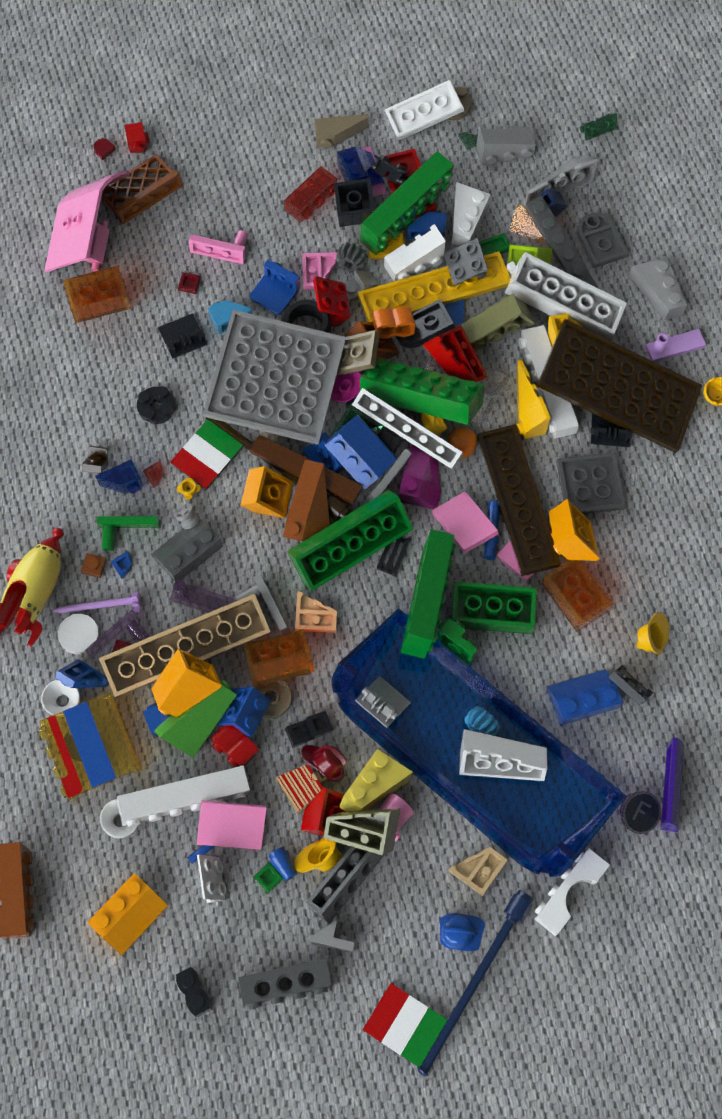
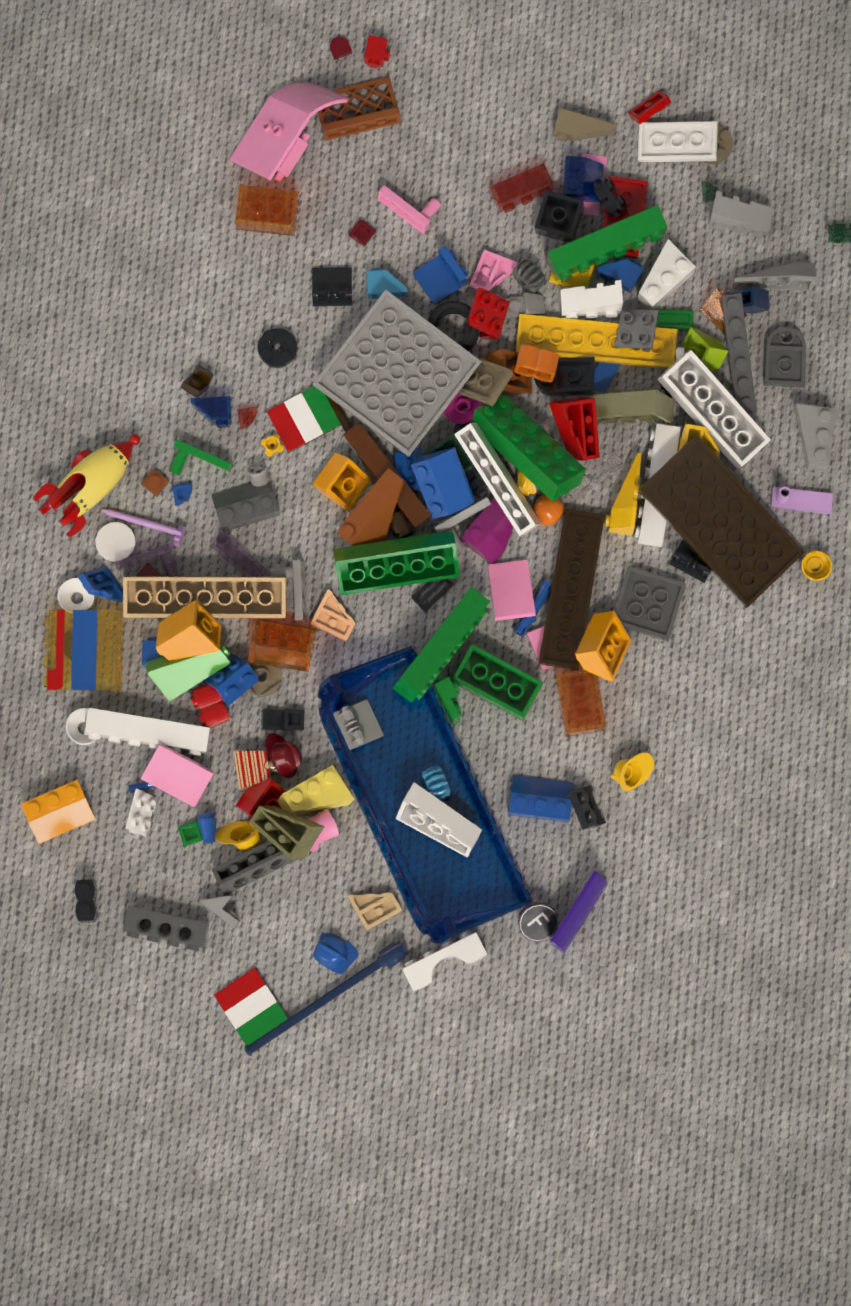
camera: 25 degrees right, 10 degrees up
none -> red plate [628,90,671,124]

